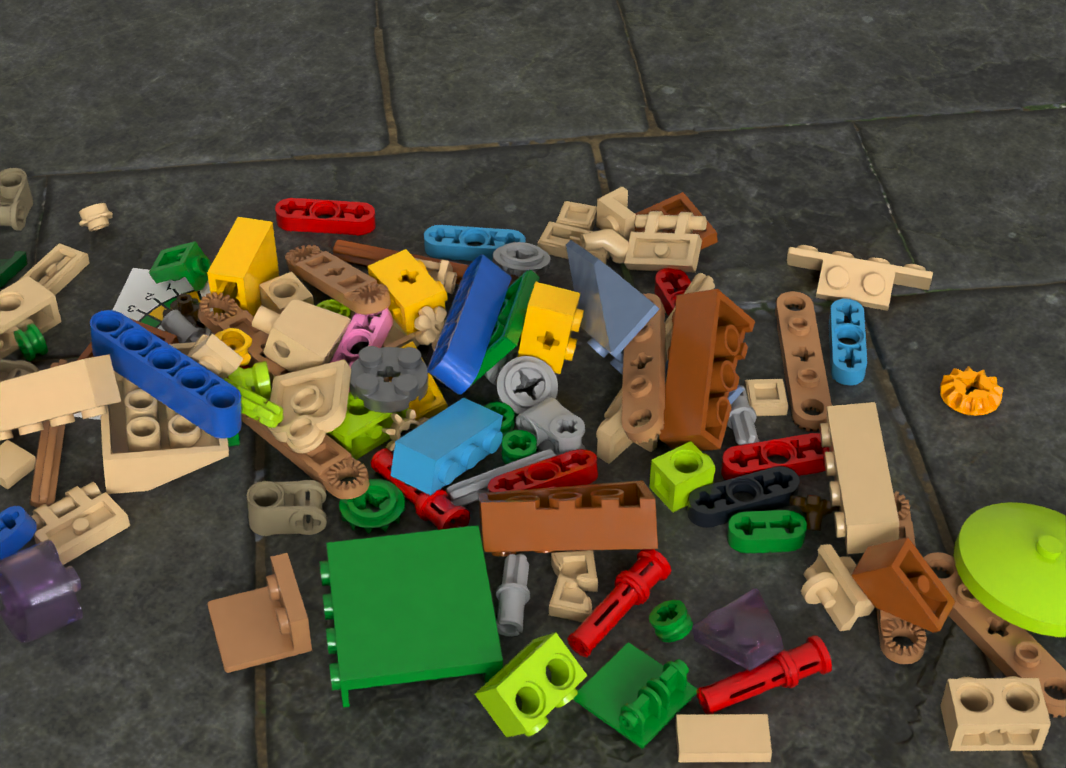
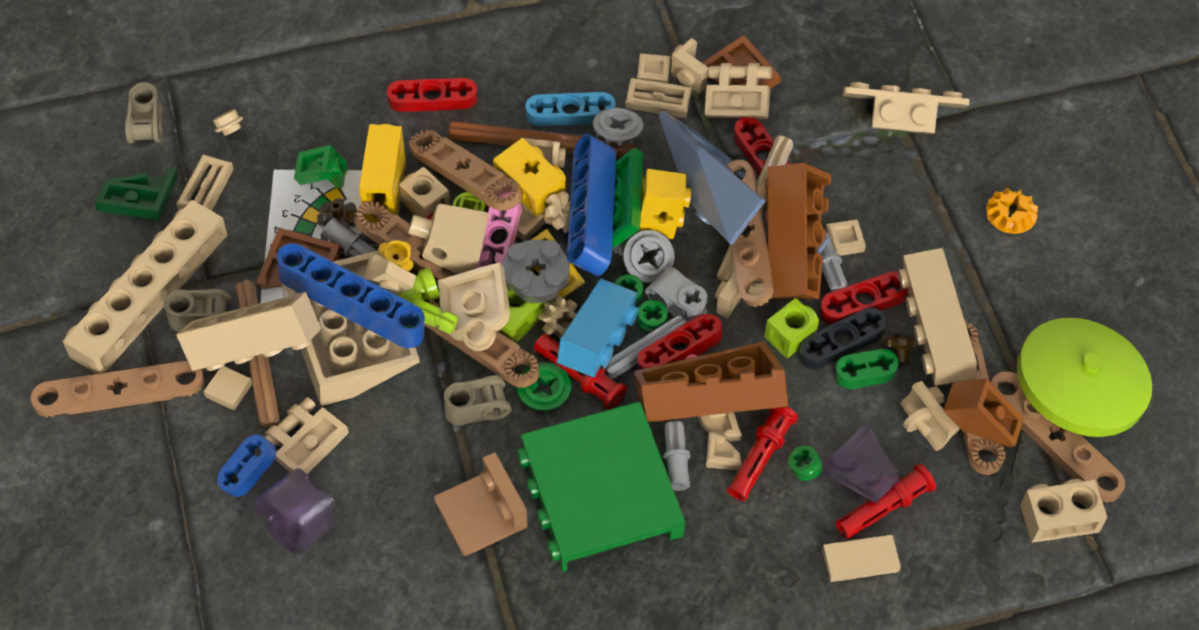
camera: 10 degrees left, 15 degrees up
green bush [14,323,48,361] -> none
lime brick [475,632,588,737] -> none
green hinge [572,642,697,749] -> none
tan arm [580,229,629,263] -> none
medium nougat piece [775,291,832,432] -> none
dark azure beam [829,299,867,386] -> none

